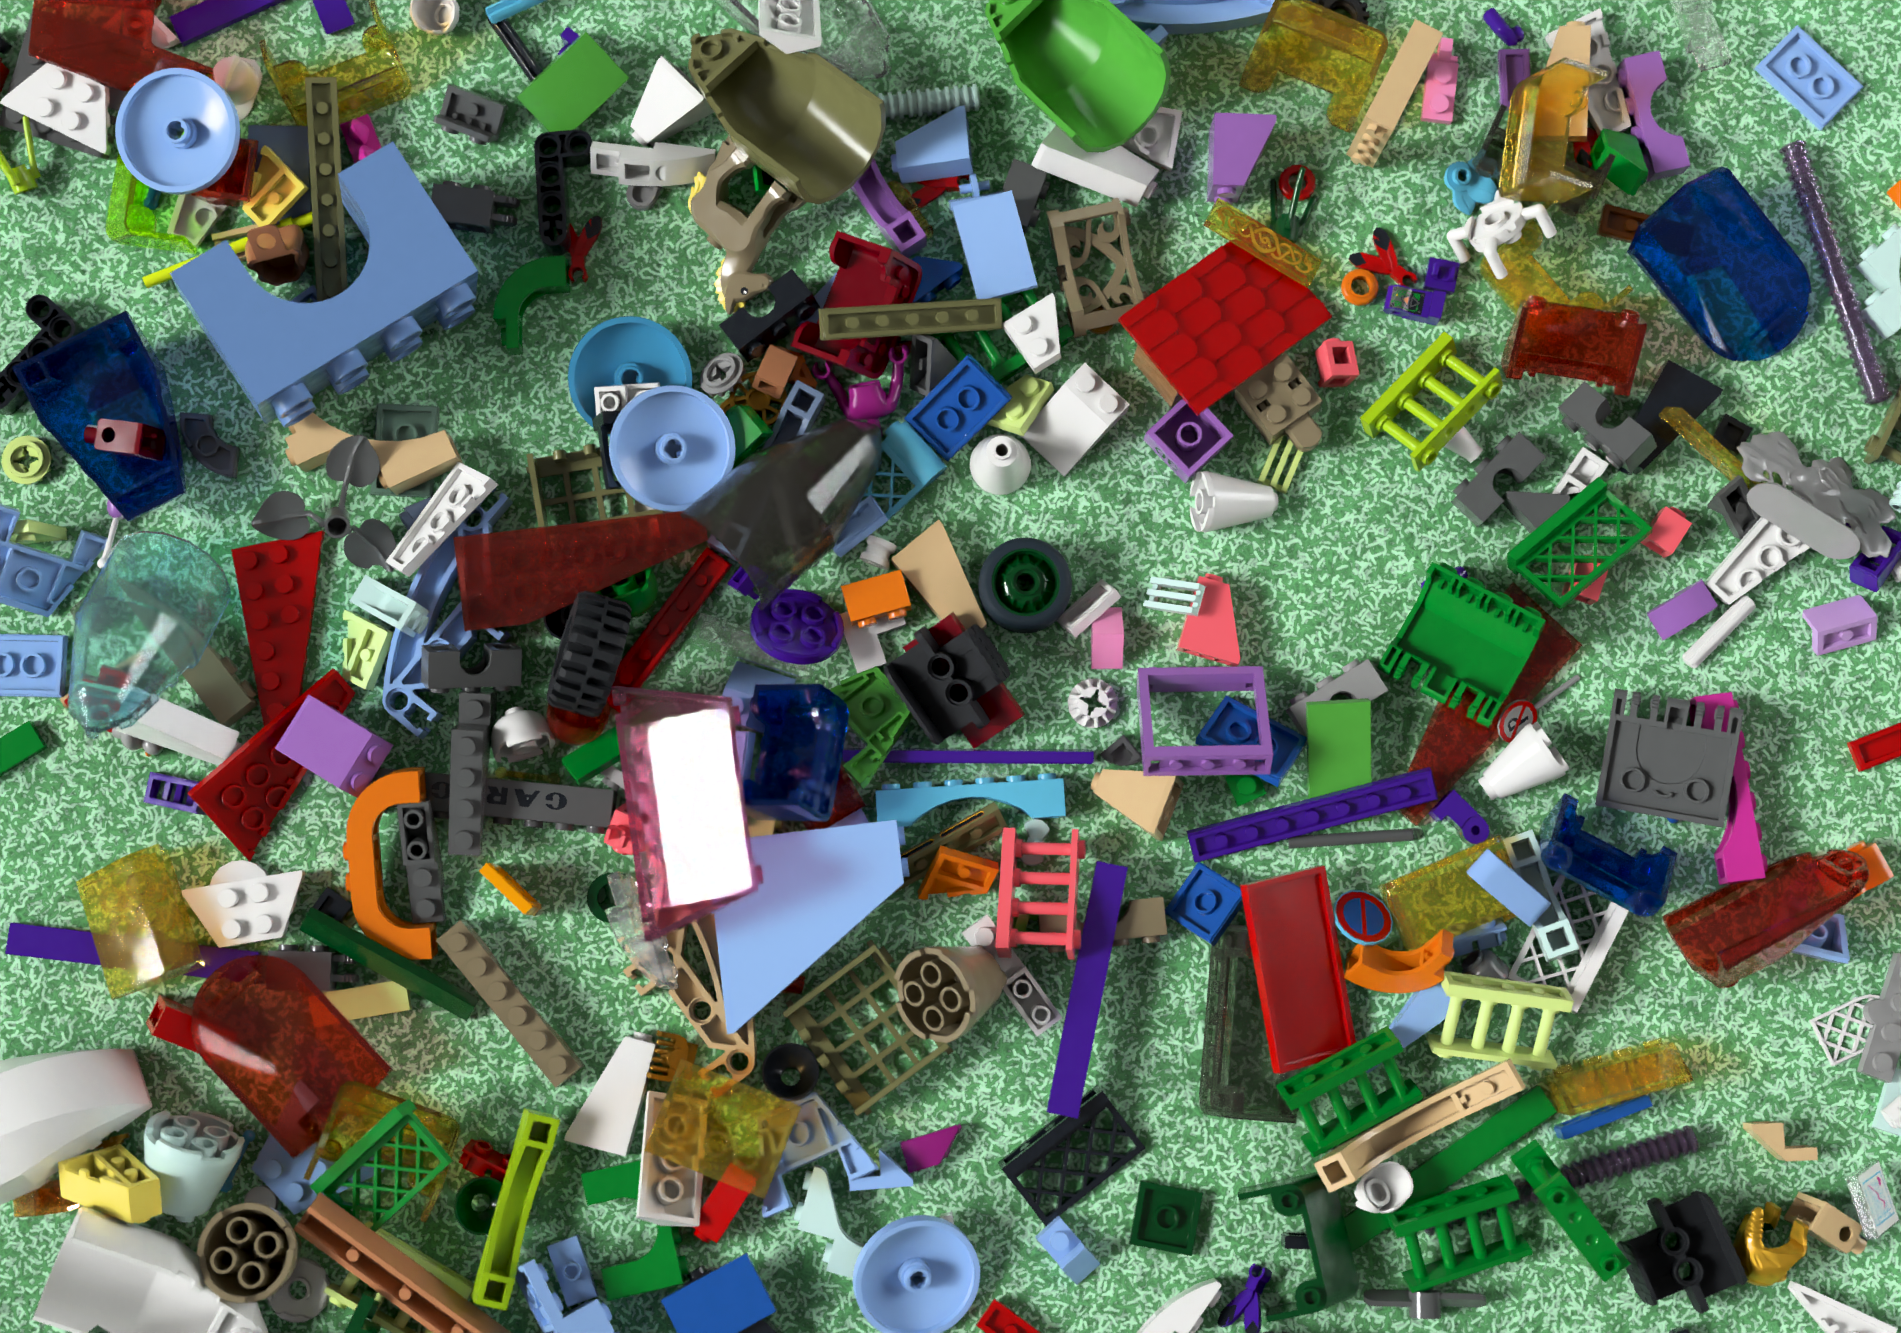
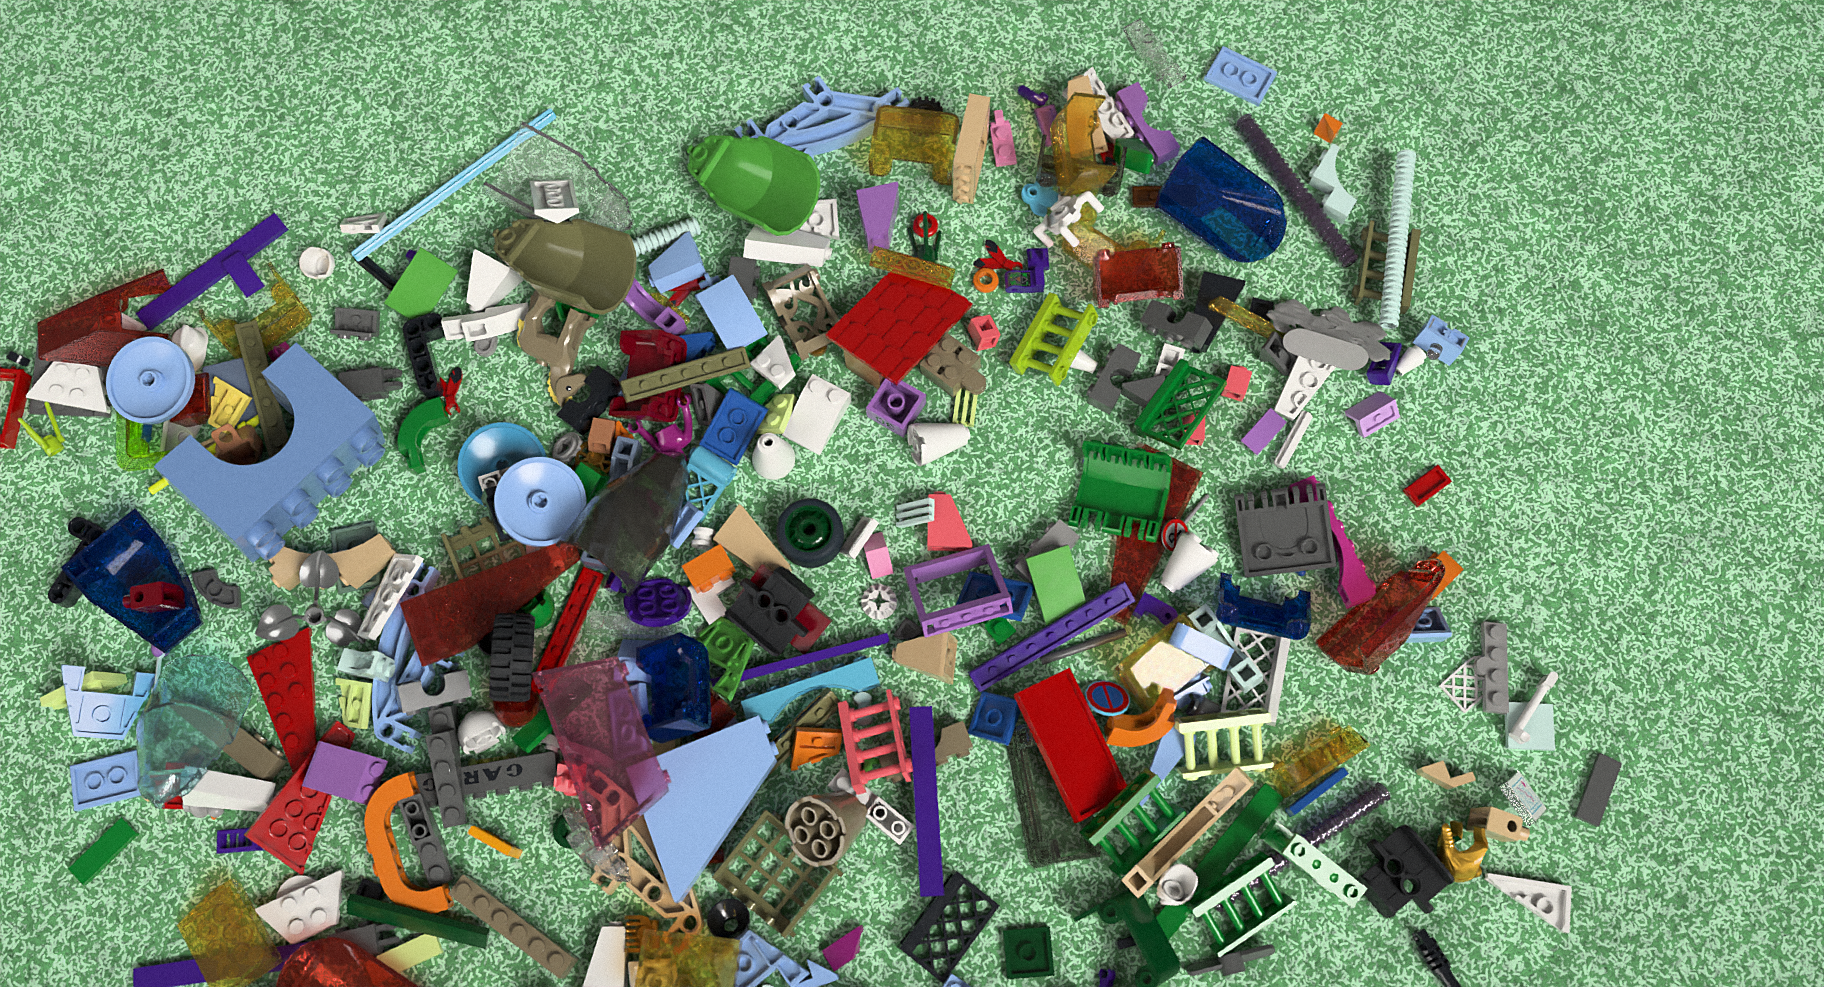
camera: 10 degrees left, 10 degrees down
yellowish green gear [1,436,53,485] -> none

